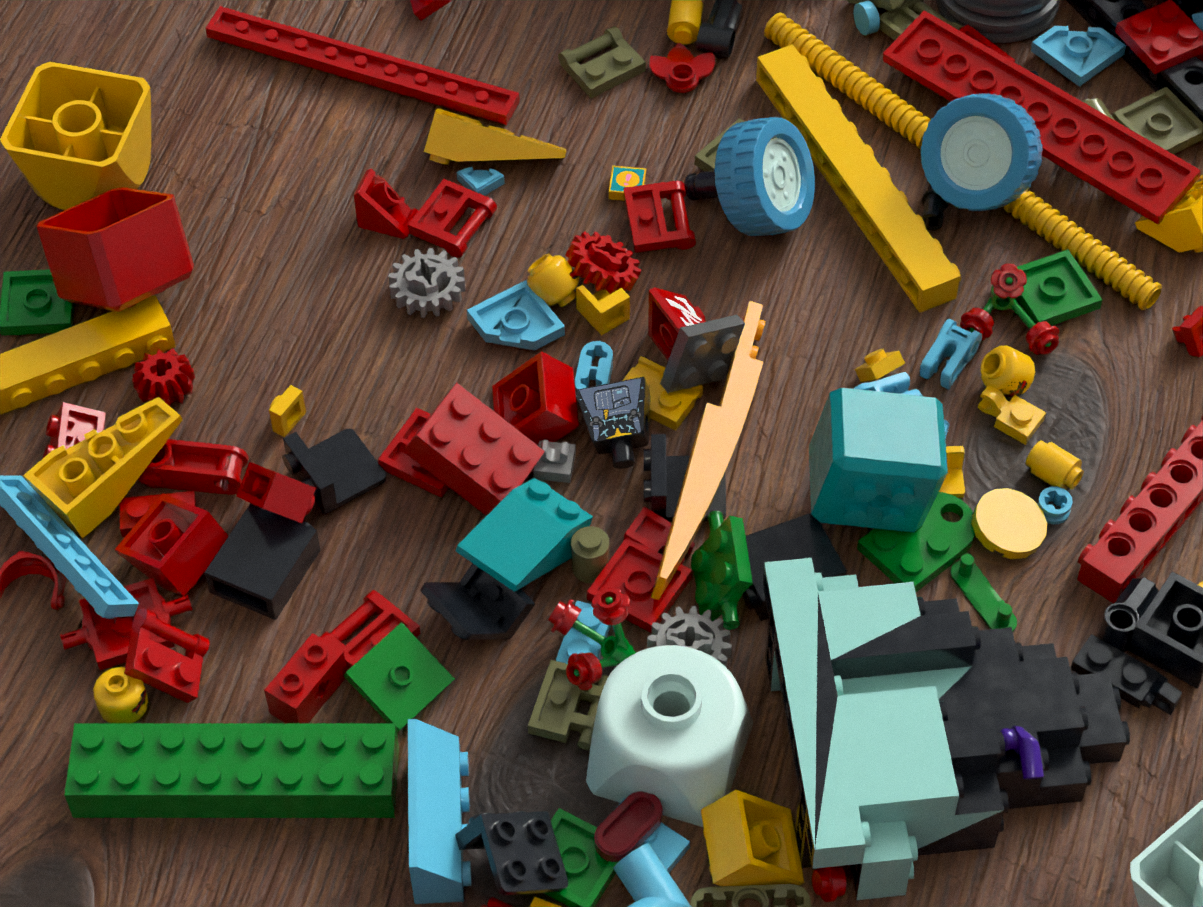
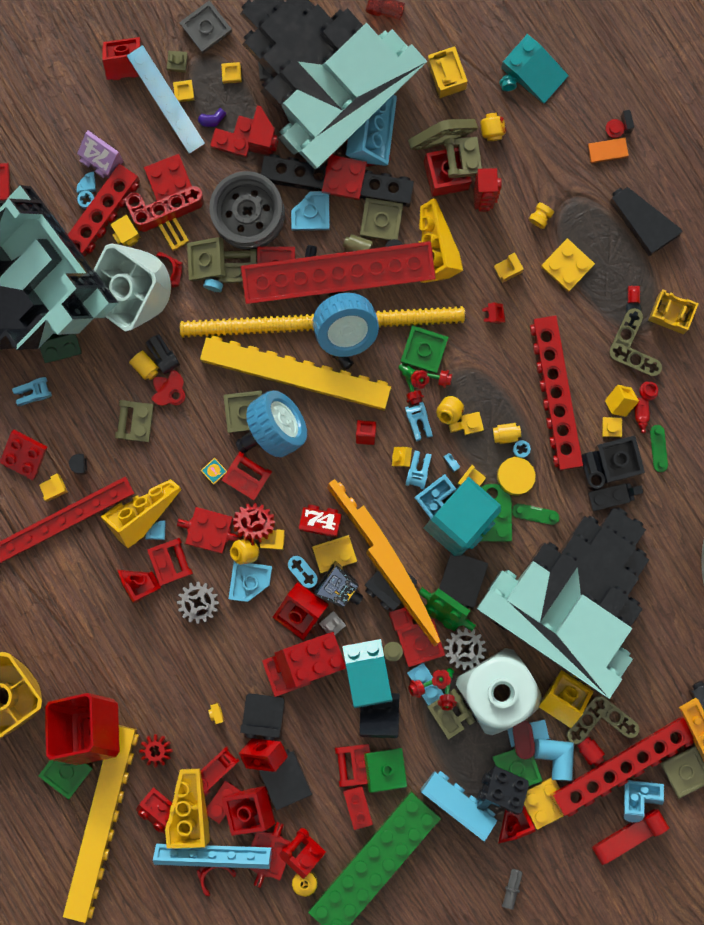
camera: 45 degrees left, 30 degrees up
dark grey plate [660,315,745,393] -> none
dark purple arm [1000,726,1044,780] -> none
none -> yellow panel [39,474,68,502]
none -> black brick [69,454,87,475]
none -> red plate [177,507,242,554]
none -> red slope [356,420,376,445]

